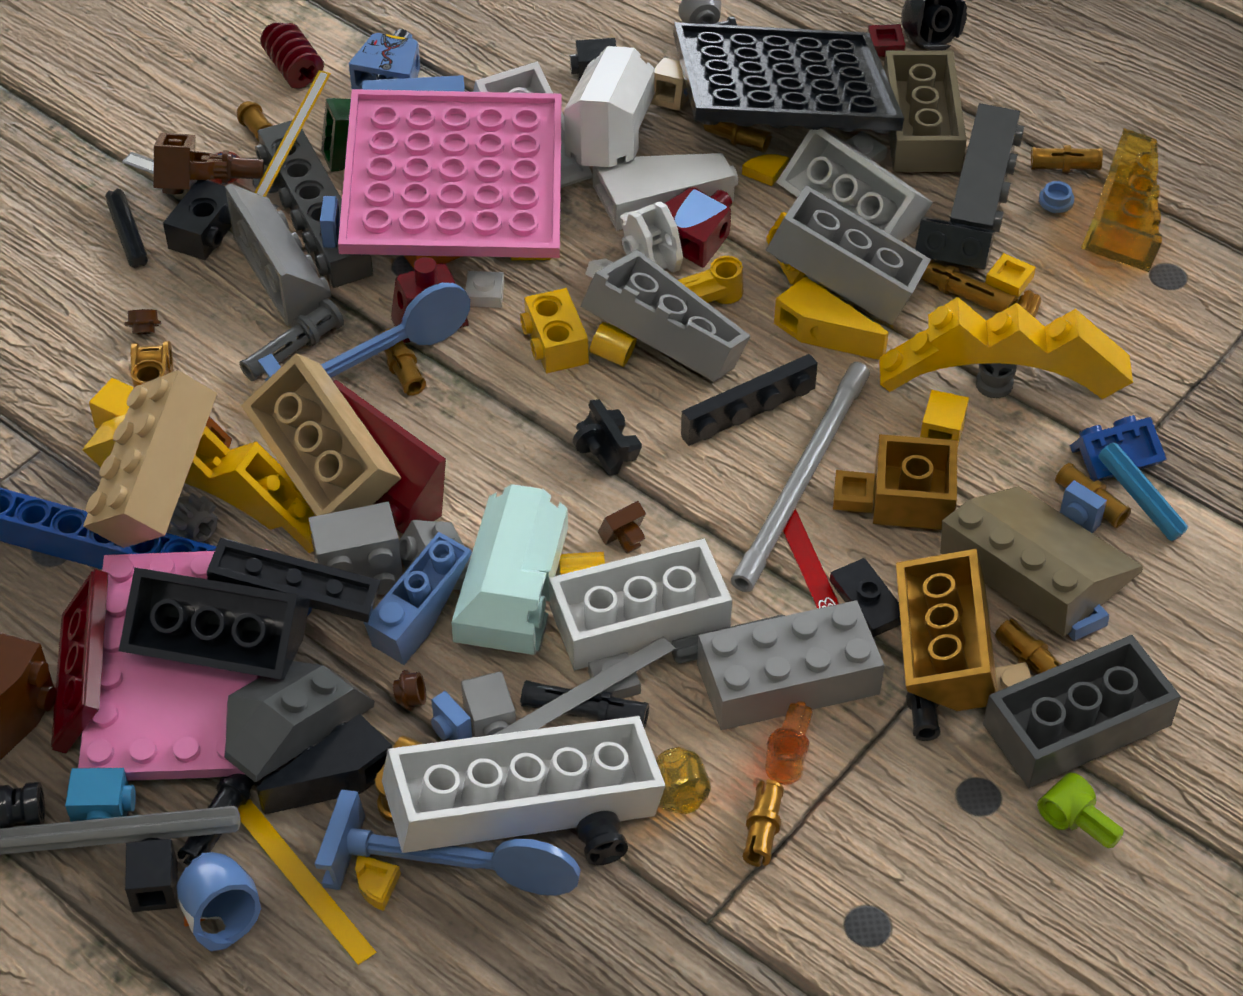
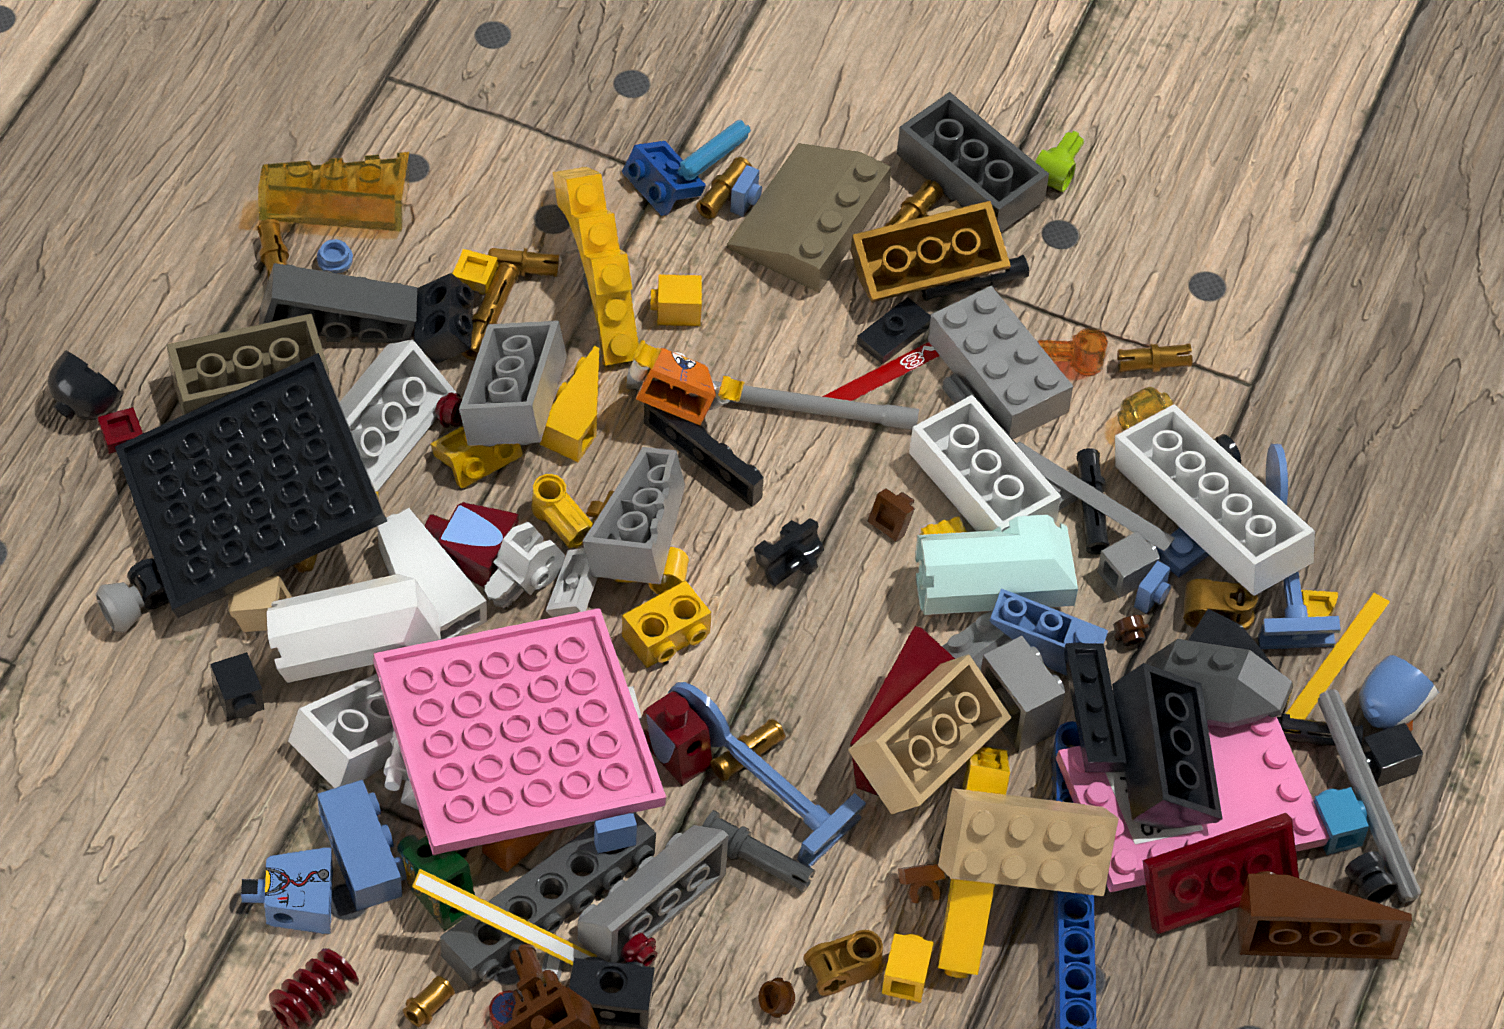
camera: 110 degrees left, 5 degrees up
pearl gold plate [833,470,875,513] -> none
pearl gold brick [873,434,958,530] -> none
none -> dark red plate [620,933,657,967]
none -> orange torso [629,340,745,426]

